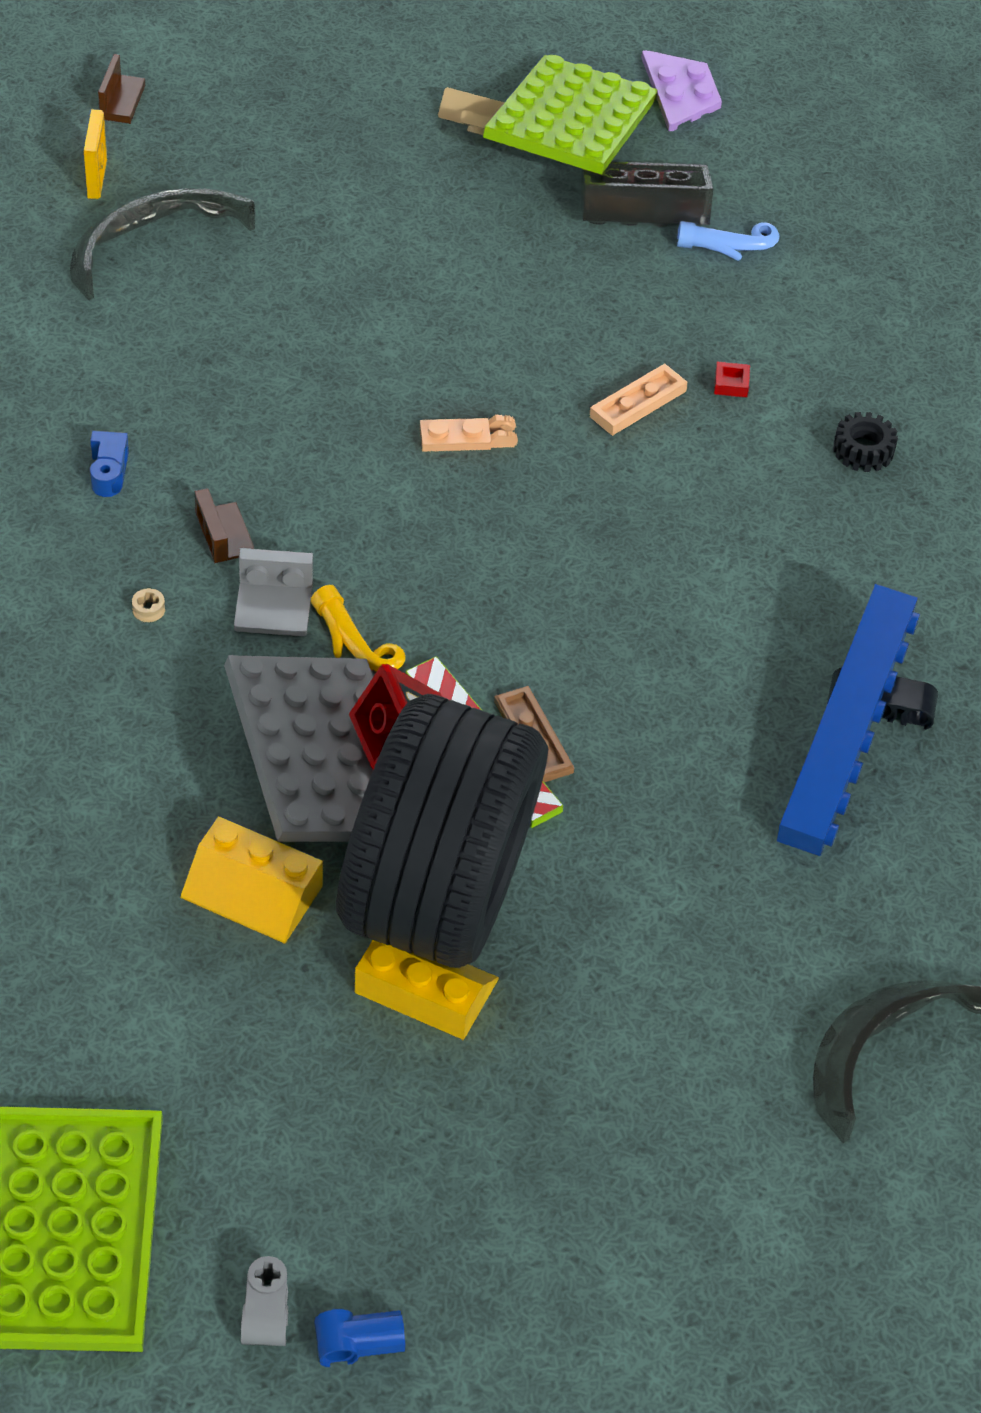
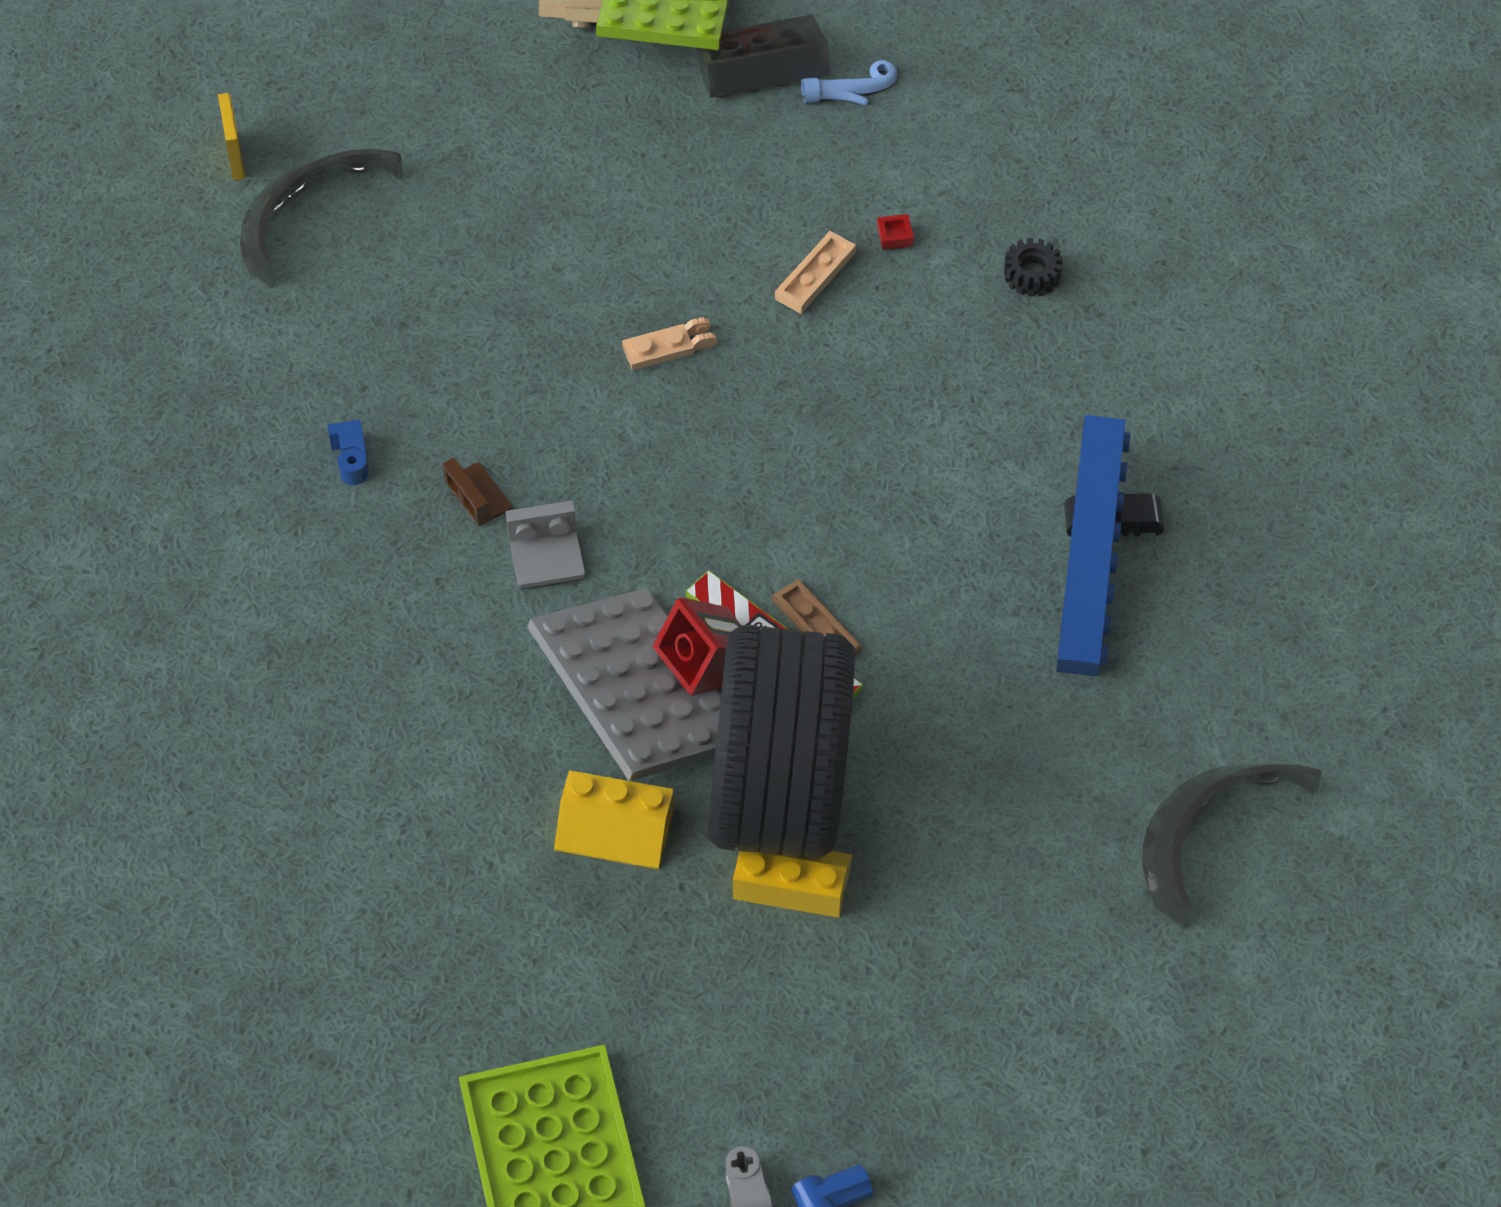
camera: 10 degrees left, 5 degrees up
reddish brown panel [98,54,146,124] -> none
tan bush [132,588,165,622] -> none
yellow plant [310,585,406,671] -> none

